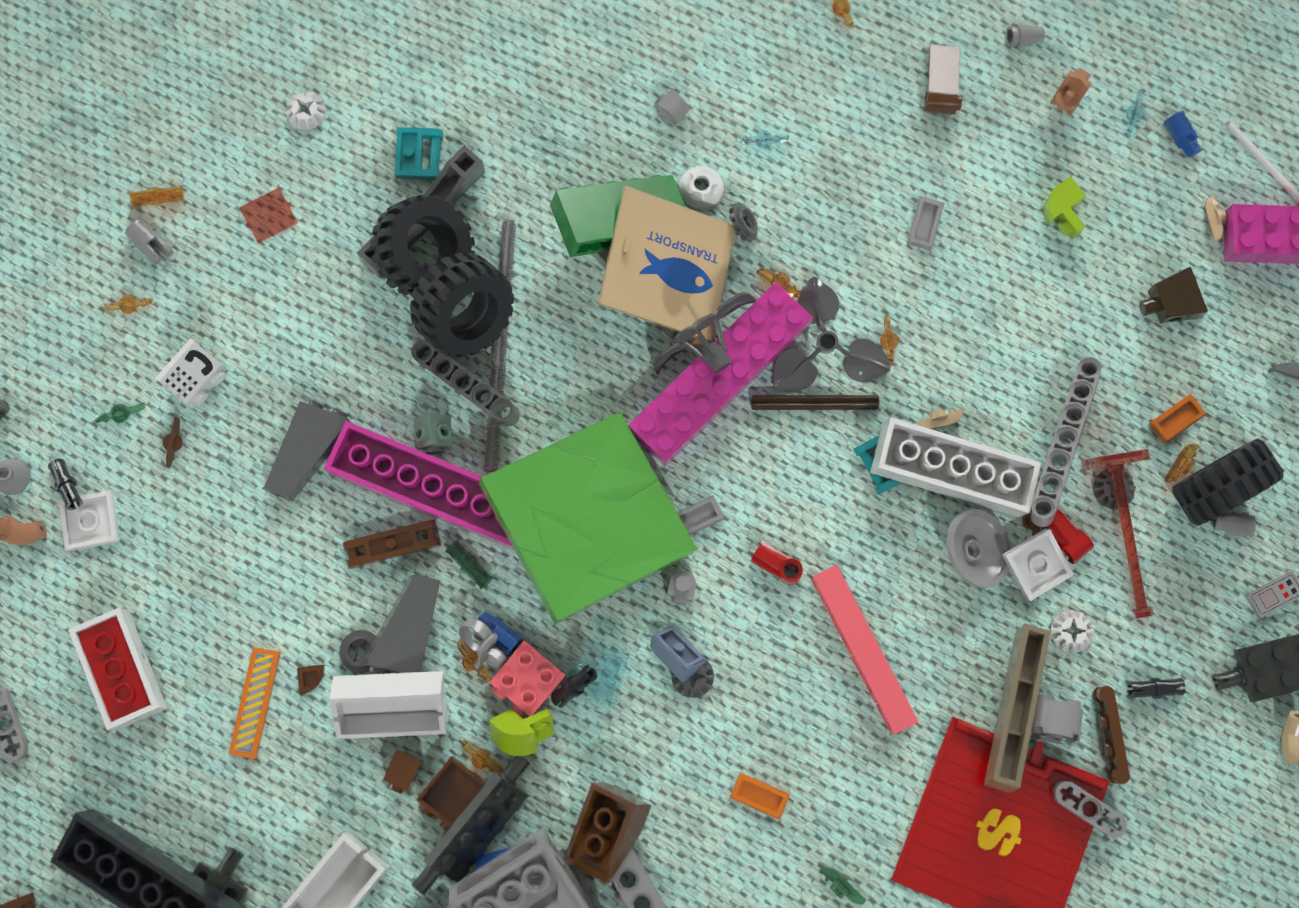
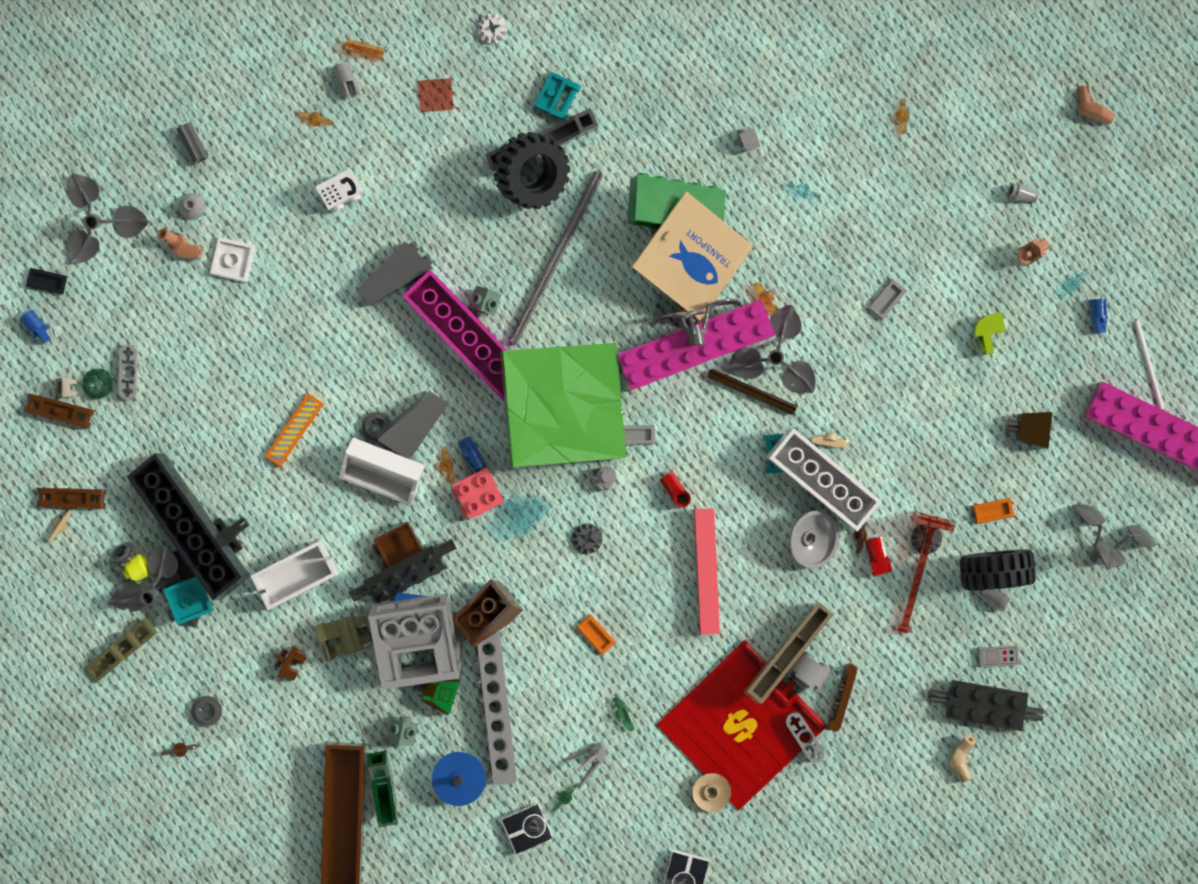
camera: 30 degrees right, 10 degrees up
black pin [48,459,83,510] -> none
brick [68,607,168,731] -> none
clear green piece [95,402,146,423] -> none
reddish brown piece [163,417,183,468] -> none
reddish brown tile [297,664,325,695] -> none
reddish brown plate [343,520,441,569] -> none
reddish brown brick [383,750,424,794] -> none
black tyre [410,253,514,358] -> none
dark grey beam [411,340,520,426] -> none
clear green pin [445,540,493,590] -> none
light grey piece [459,618,506,669] -> none
clear orange piece [461,739,504,773] -> none
lime brick [489,709,554,756] -> none
black pin [551,665,597,708] -> none
sand blue slope [650,625,706,682] -> none
white piece [678,166,724,211] -> none
dark grey gear [729,202,758,242] -> none
clear orange piece [880,315,899,366] -> none
door [924,44,963,115] -> none
white tile [1002,528,1074,601] -> none
light grey beam [1030,357,1102,527] -> none
white gear [1051,610,1095,653] -> none
black pin [1127,678,1186,699] -> none
clear orange piece [1164,444,1199,483] -> none
tan piece [1205,196,1227,241] -> none

